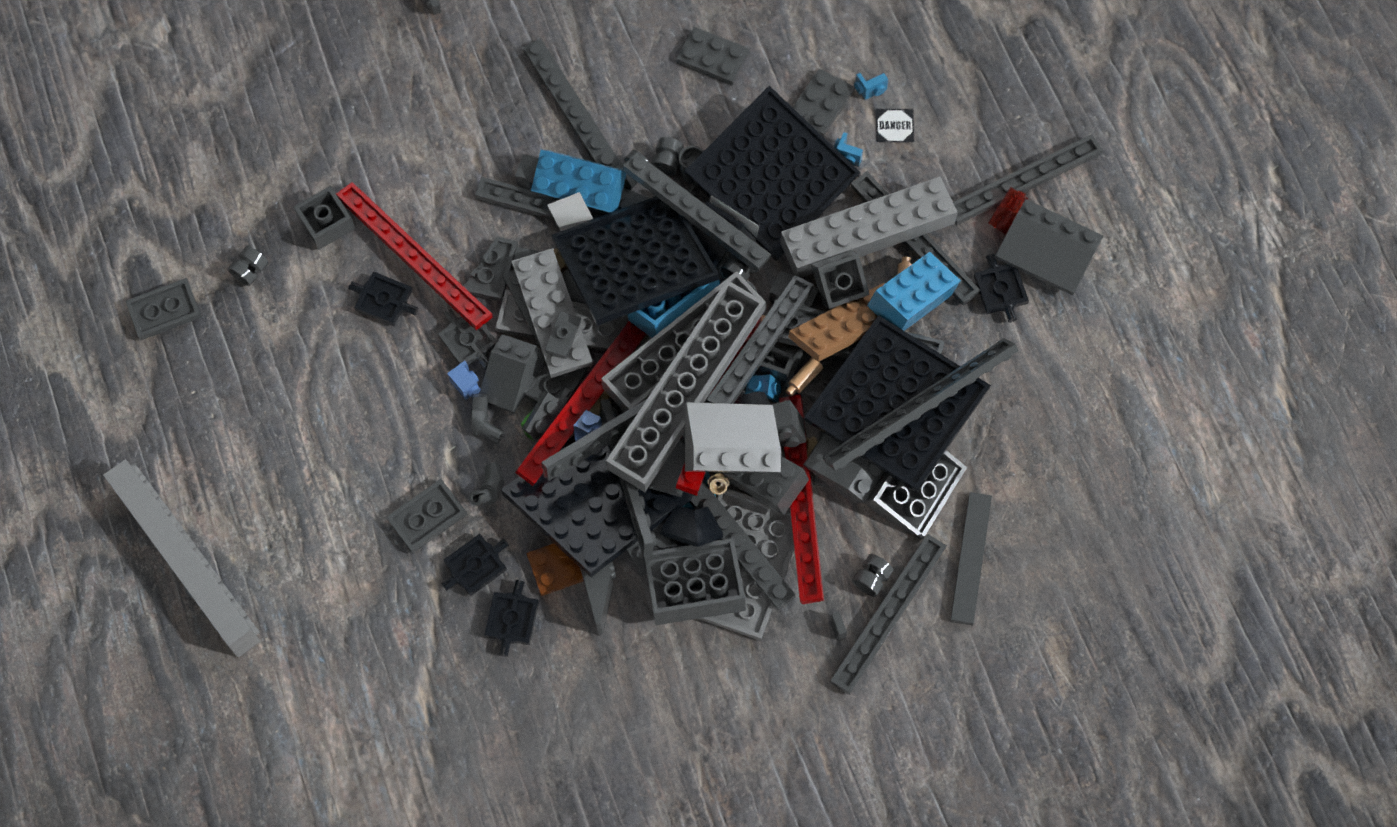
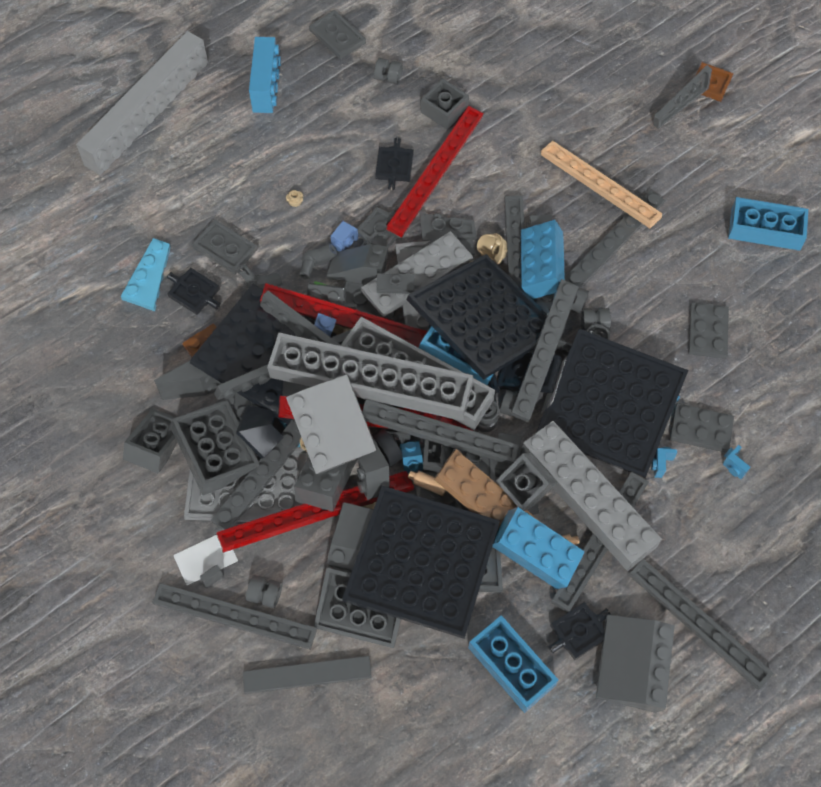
camera: 70 degrees right, 5 degrees down
black plate [484,580,539,657] -> none
white sticker [548,192,593,231] -> none
dark grey plate [822,338,1018,471] -> none
sticker [876,109,914,142] -> none
clear red hinge [988,187,1028,234] -> none
none -> medium azure wing [121,238,171,311]
none -> dark grey slope [123,408,178,474]
none -> white sticker [173,535,238,585]
none -> dark azure brick [249,37,281,113]
none -> tan plate [286,190,303,207]
none -> dark azure brick [468,615,559,713]
none -> tan piece [477,233,508,265]
none -> light nougat plate [541,141,662,228]

